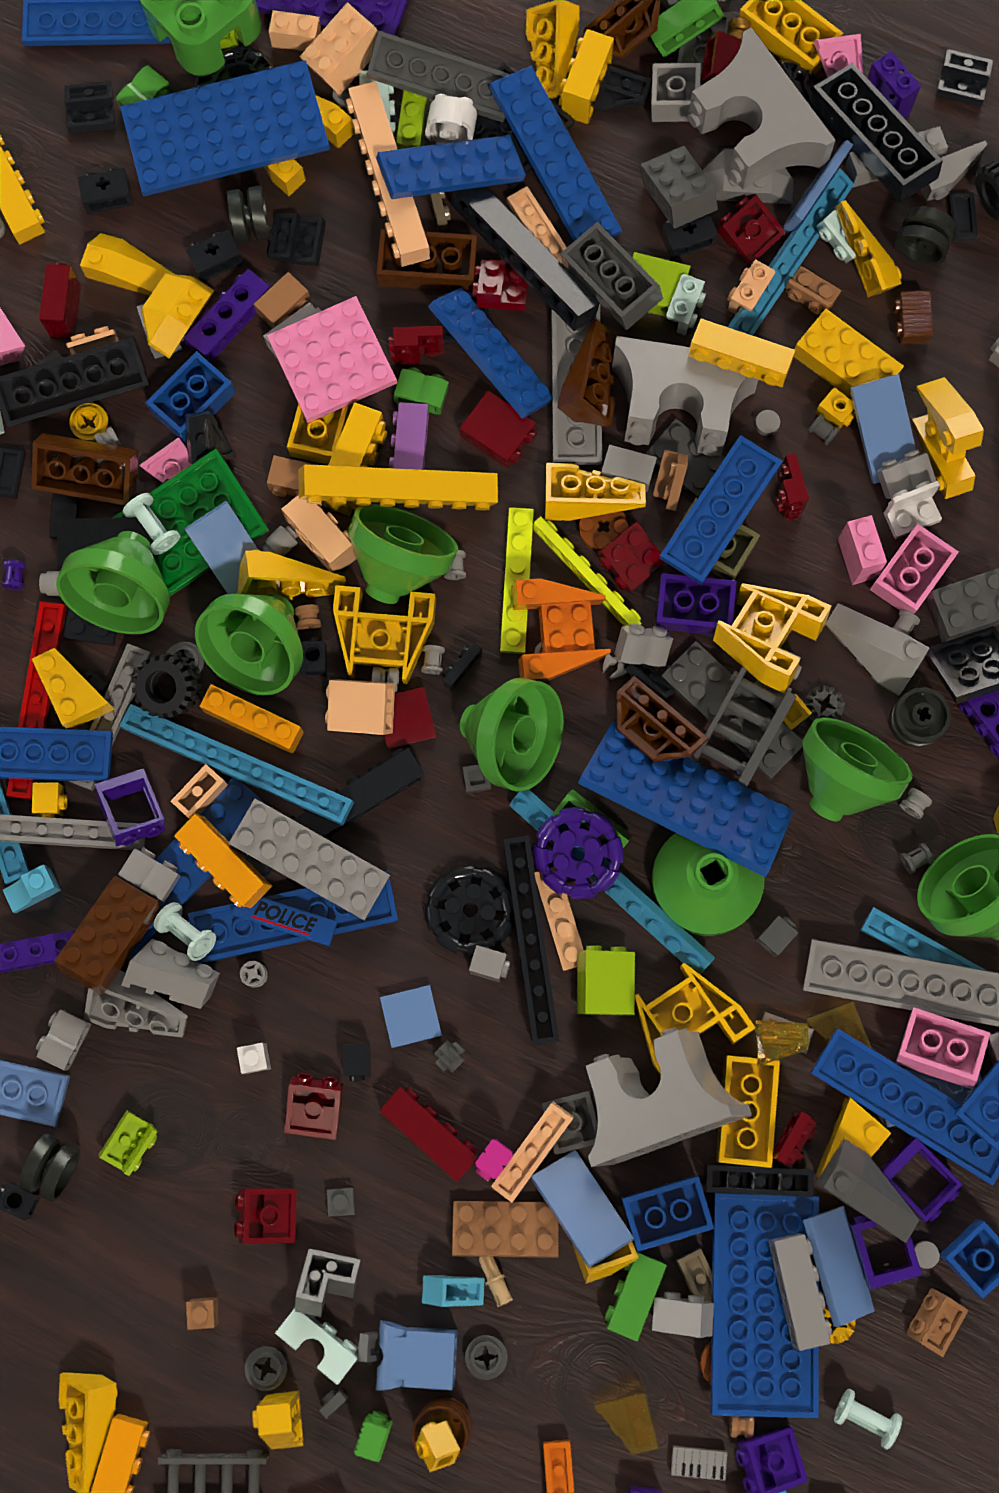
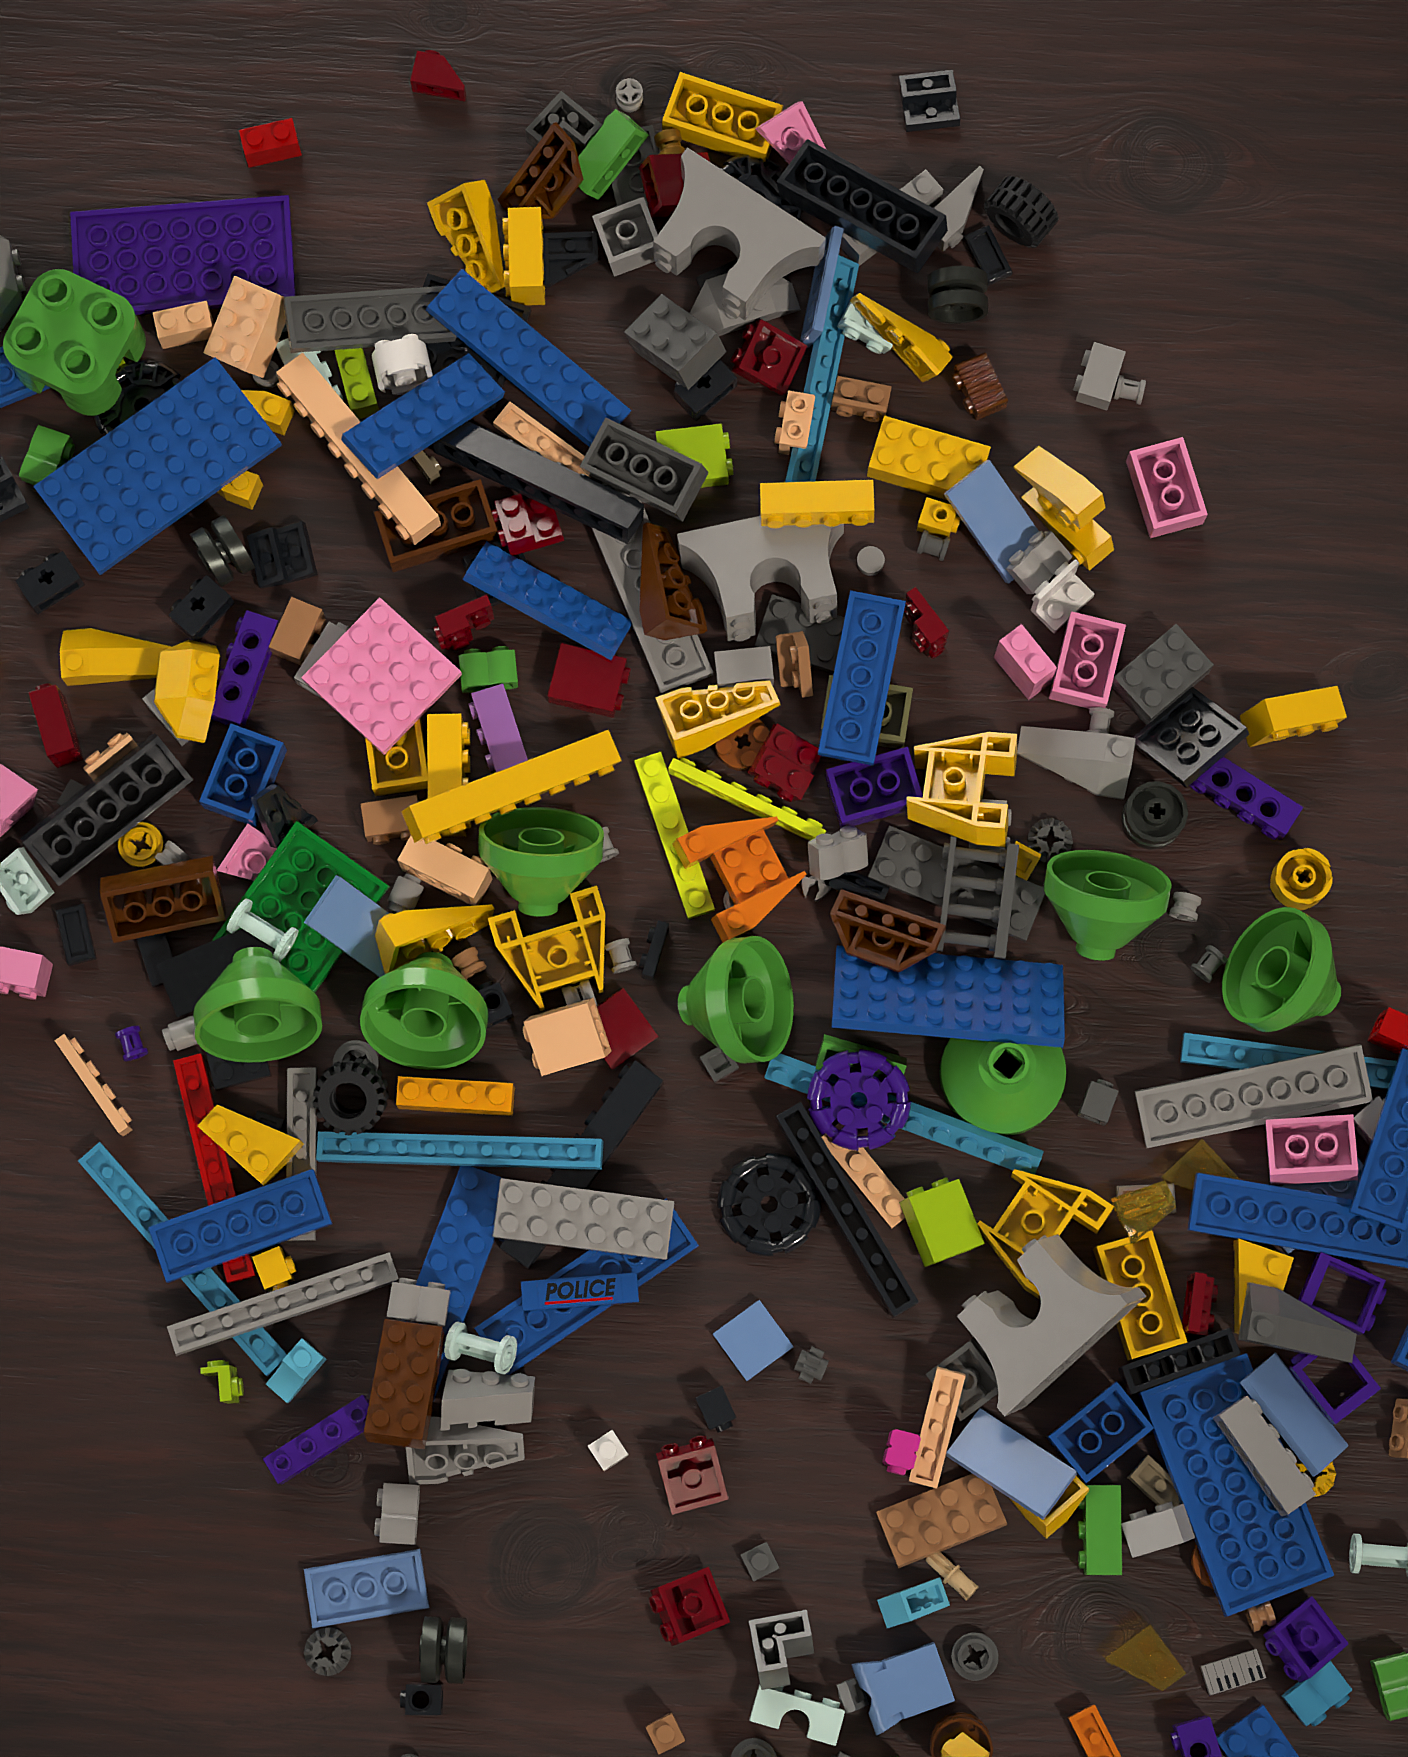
camera: 25 degrees left, 0 degrees up
dark purple window [95,768,165,847] -> none
lime bracket [98,1110,157,1176] -> none
light nougat brick [171,764,228,819] -> none
light orange brick [174,814,272,908] -> none
light grey wheel [240,961,268,988] -> none
dark red brick [379,1087,479,1182] -> none
light grey brick [469,945,510,983] -> none
light aqua bracket [666,274,706,336] -> none
dark purple window [867,51,921,119] -> none
light grey tile [914,1241,940,1269] -> none

